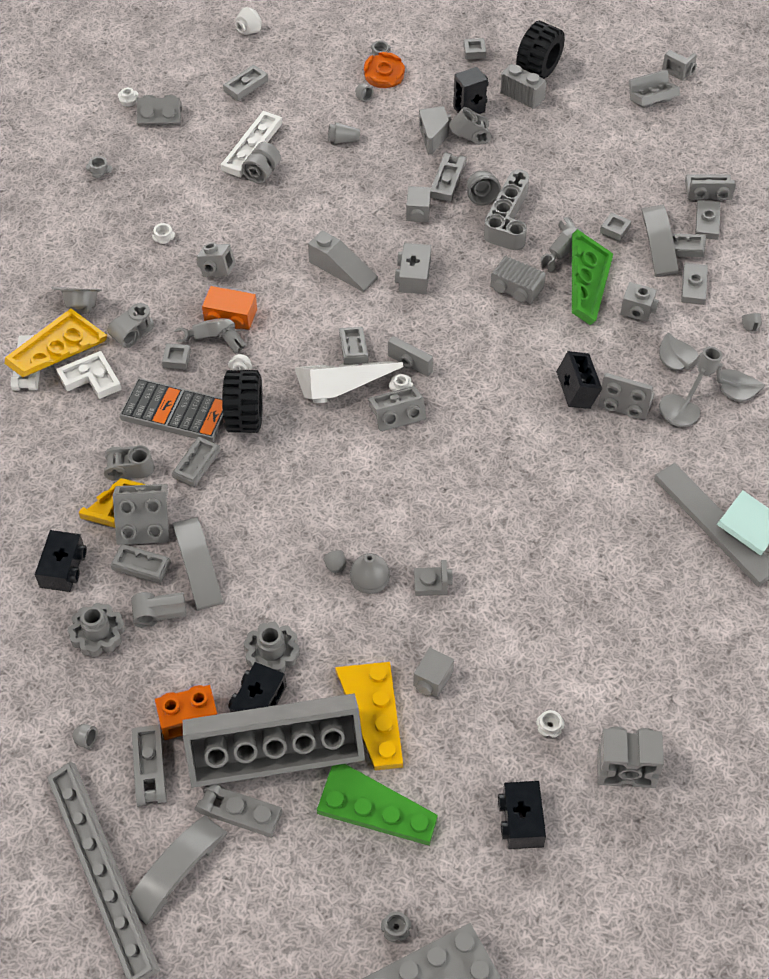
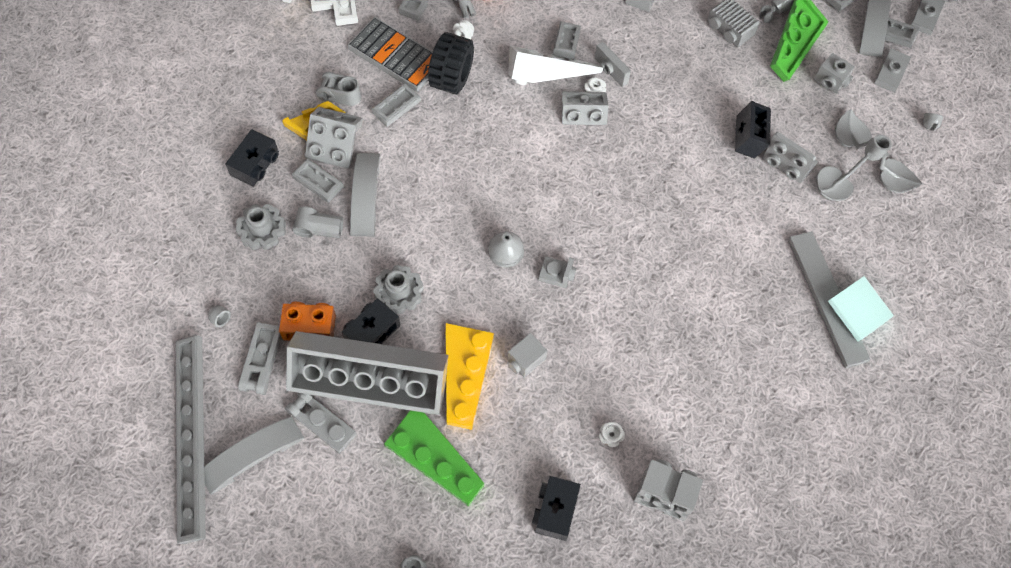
camera: 15 degrees right, 10 degrees up
light grey hinge [323,550,346,573] -> none

